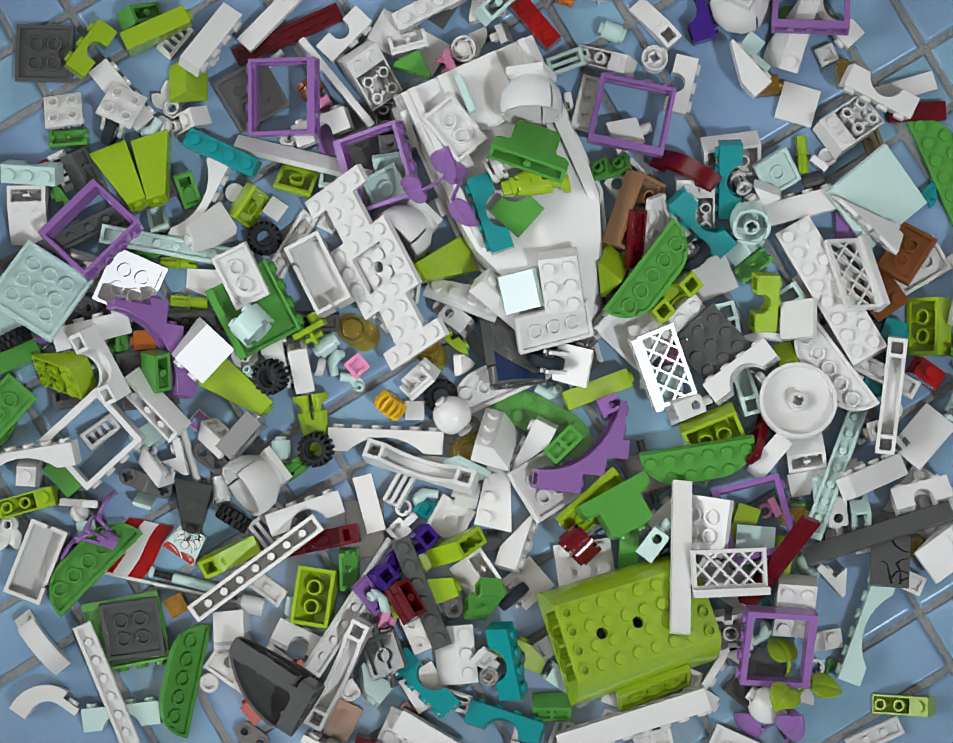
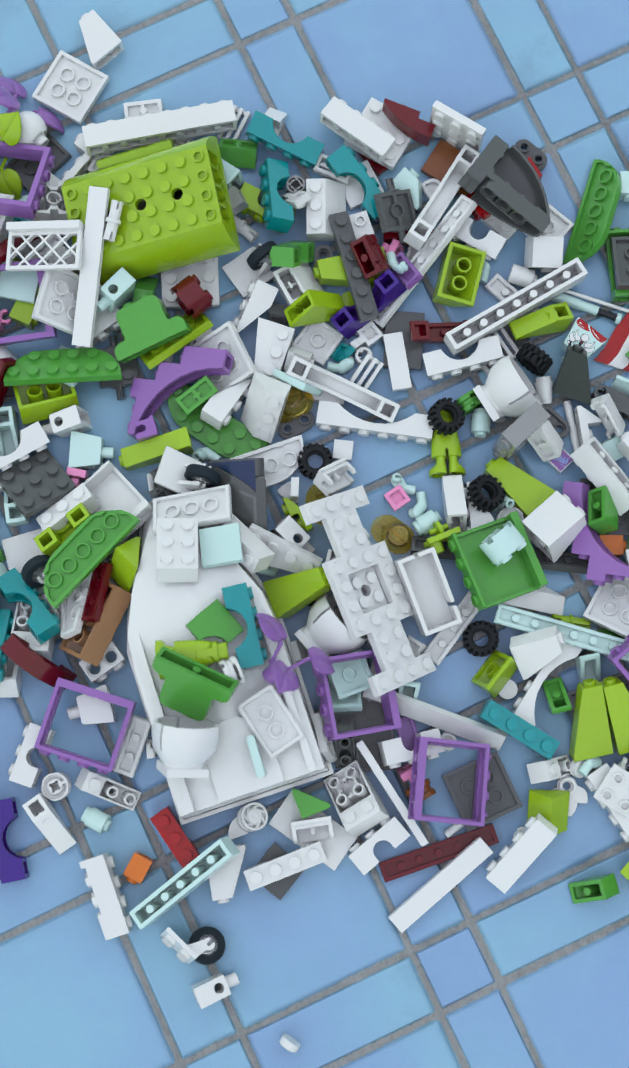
camera: 175 degrees left, 5 degrees down
lime slope [120,5,193,58] -> none
white slope [156,27,195,60] -> none
pearl gold brick [163,592,190,619] -> none
lime axle [170,294,209,309] -> none
white tile [199,673,219,693] -> none
white tile [211,241,271,311] -> none
white tile [262,196,289,223] -> none
lime slope [273,163,320,200] -> none
white tile [314,357,326,377] -> none
bright green hinge [339,547,360,591] -> none
yellow gear [374,390,407,421] -> none
white brick [433,396,472,437] -> none
bright pink tile [436,48,458,73] -> none
white tile [489,23,514,45] -> none
light aqua tile [545,46,588,75] -> none
bright green slope [589,152,632,181] -> none
white fence [627,322,697,412] -> none
none -> white pin [103,200,124,242]
none -> white pin [234,215,259,243]

